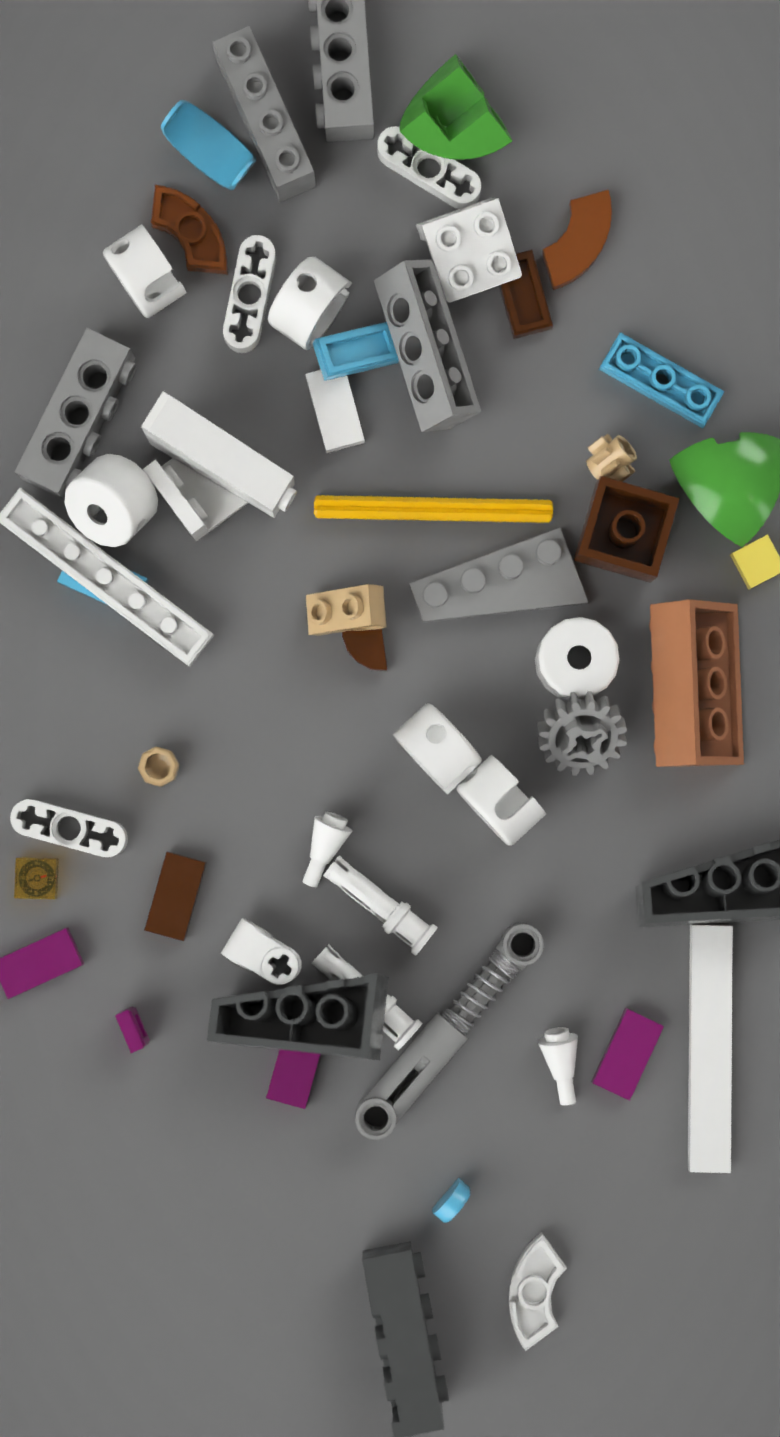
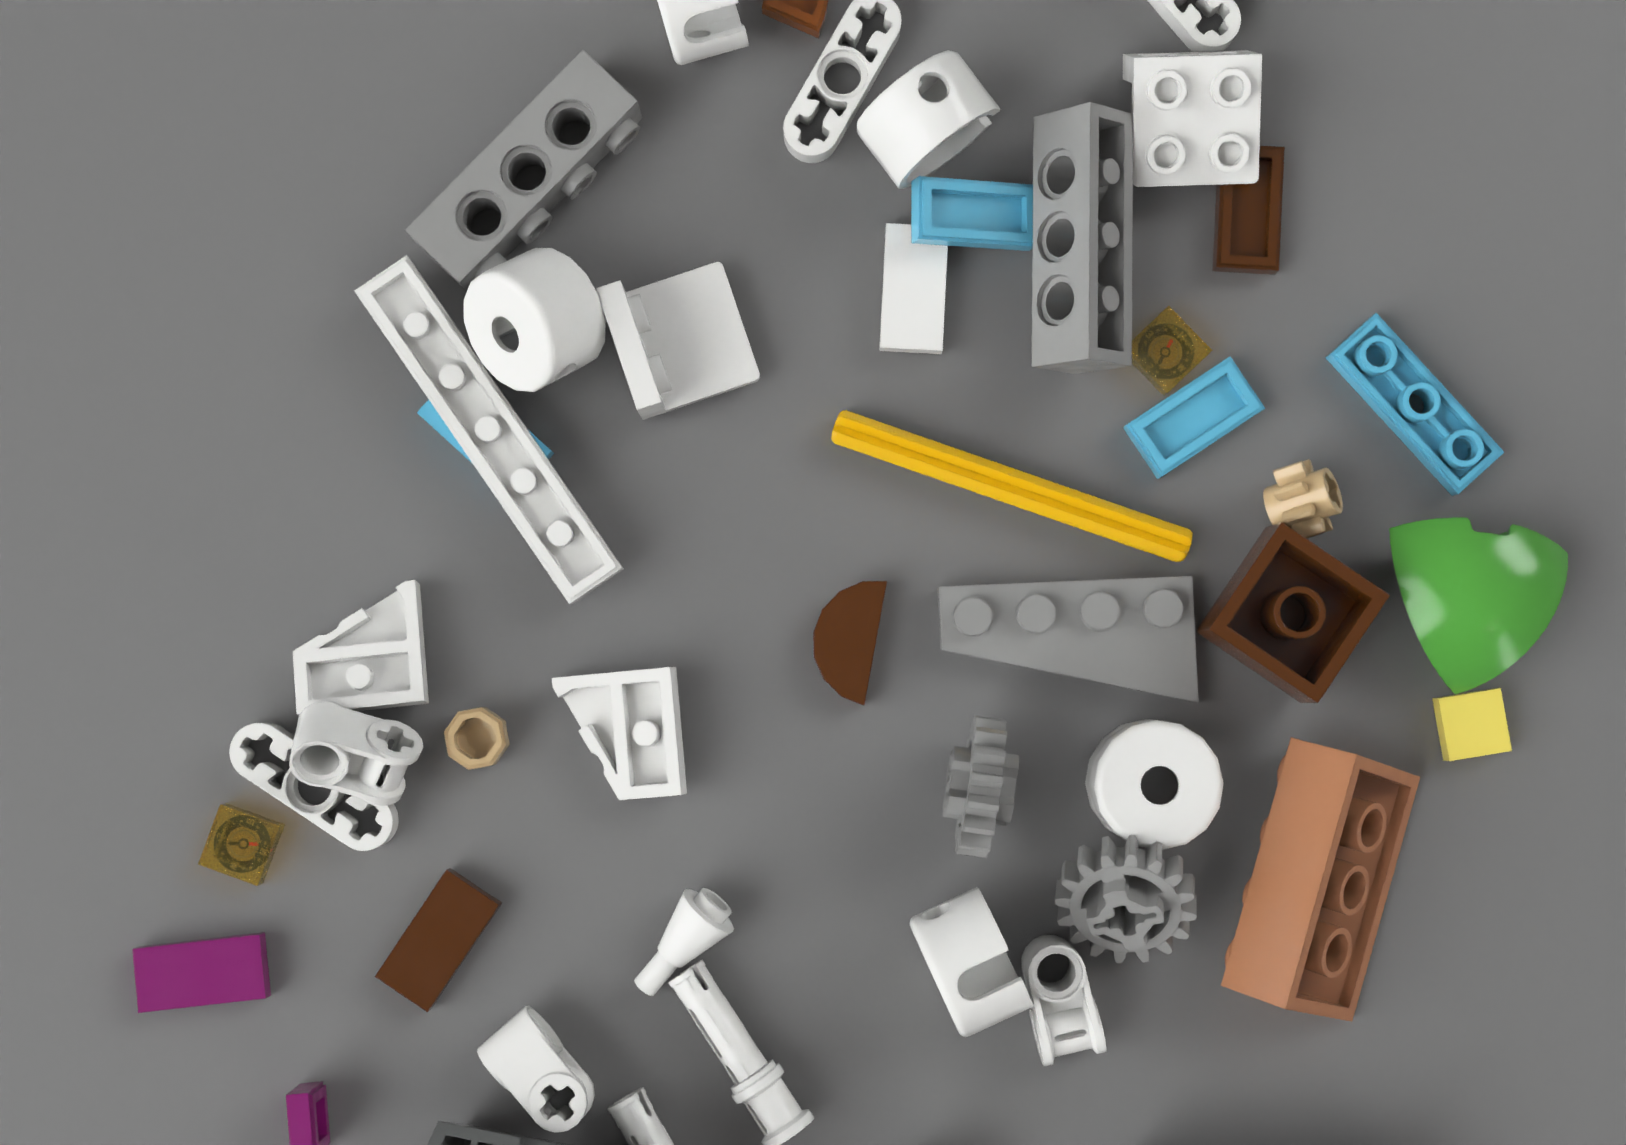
camera: 20 degrees right, 0 degrees up
white slope [141,391,297,518] -> none
tan plate [306,584,386,636] -> none
white piece [393,703,482,794] -> none
dark orange tile [542,190,612,290] -> none
none -> white piece [289,701,423,806]
none -> white wing [293,580,429,715]
none -> white wing [552,667,687,800]
none -> light grey gear [943,714,1019,858]
none -> white piece [1021,935,1107,1066]
none -> medium azure tile [1123,356,1265,479]
none -> clear yellow tile [1132,306,1213,396]

